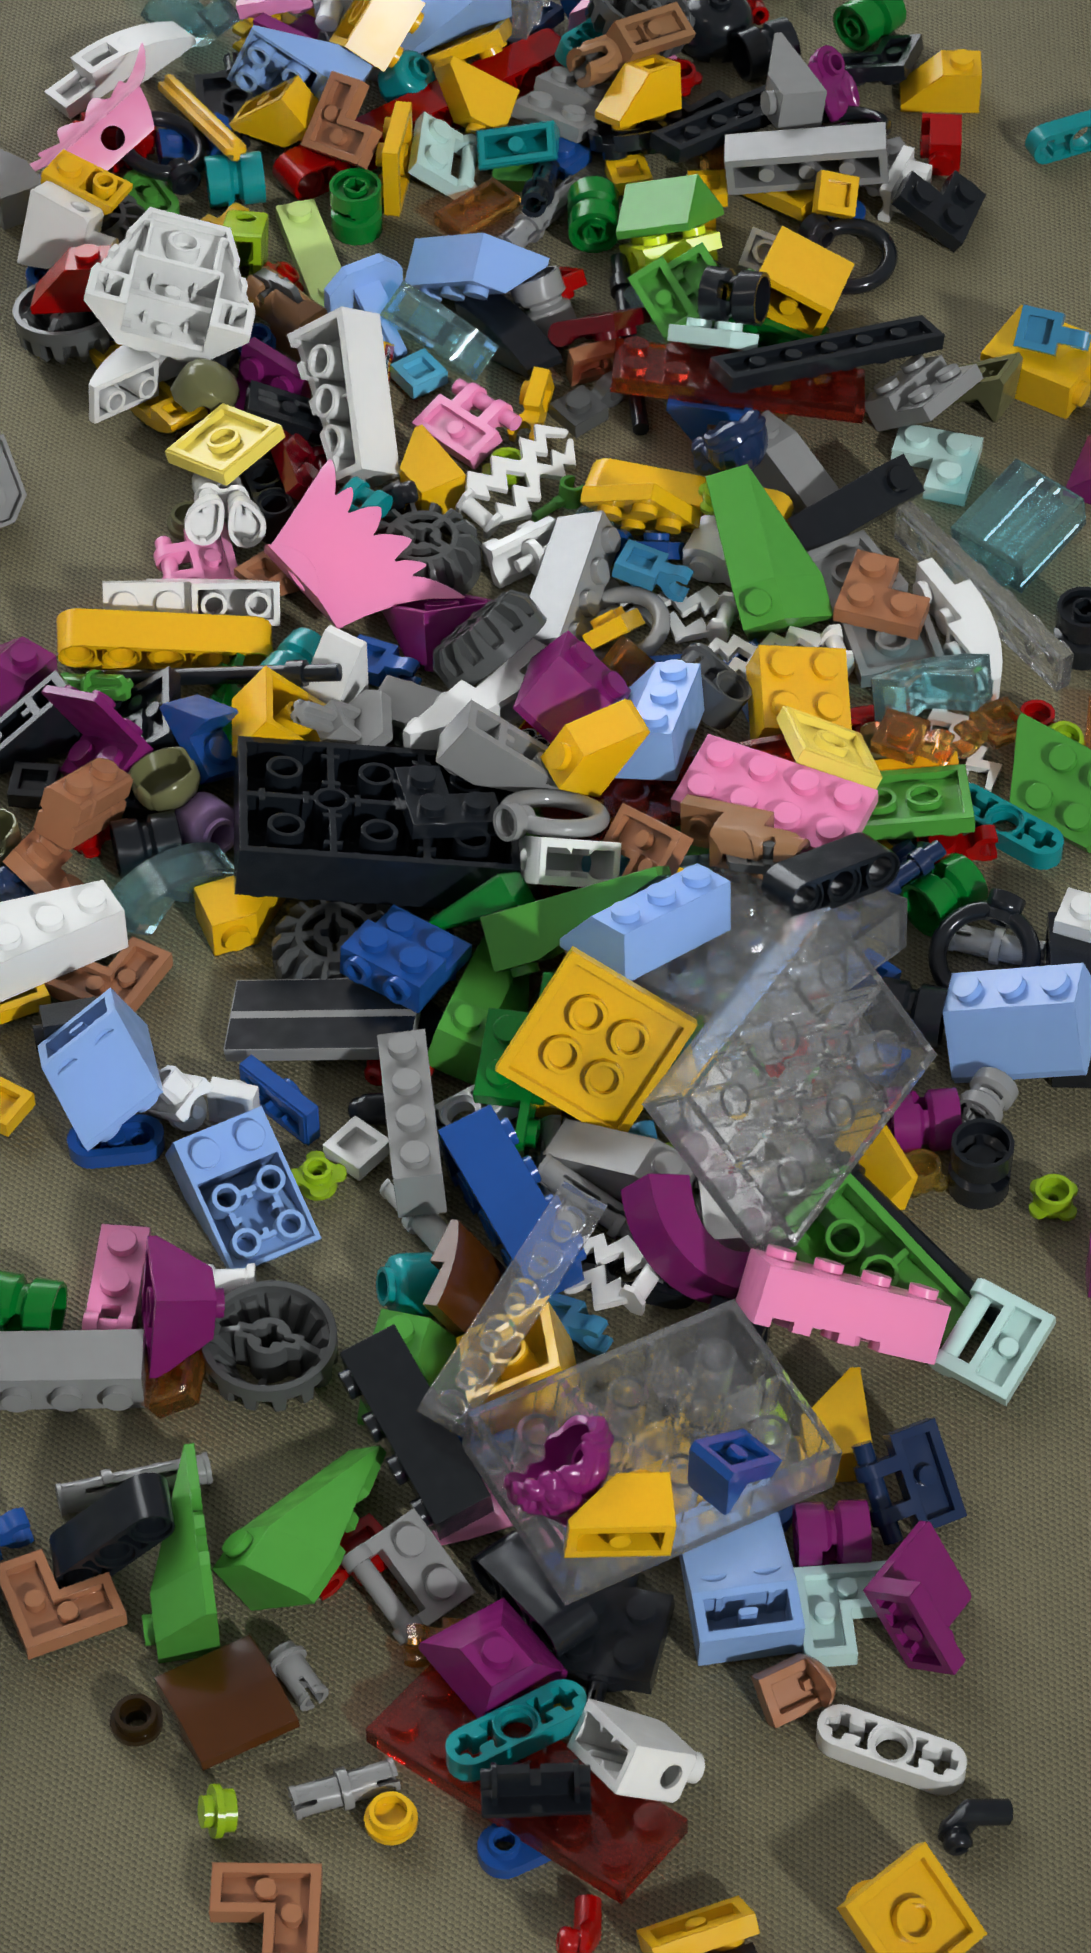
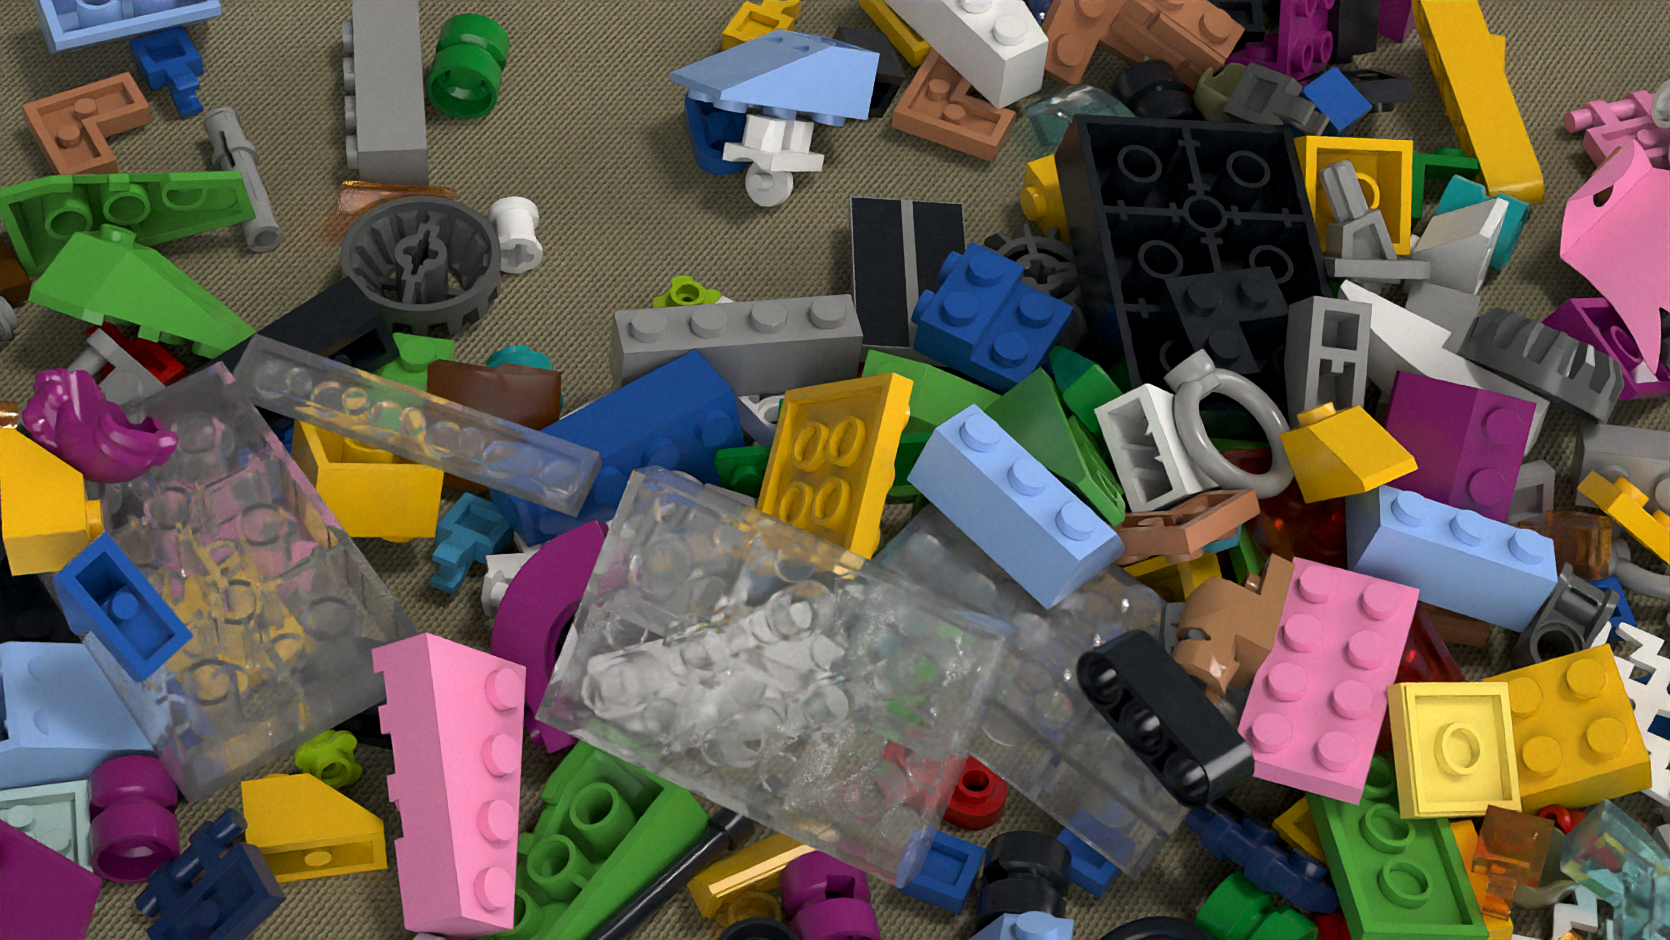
camera: 80 degrees right, 0 degrees up
black beam [49,1473,175,1589] -> none
bright green axle [60,669,134,701] -> none
bright pink plate [82,1224,151,1330] -> none
black bar [101,660,342,687] -> none
white slope [102,579,280,626] -> none
magenta slope [140,1236,225,1378] -> none
light blue slope [165,1106,322,1269] -> none
white plate [207,1076,260,1123] -> none
blue plate [239,1054,320,1146] -> none
blue plate [357,634,422,687] -> none
none -> dark grey plate [1223,62,1330,136]

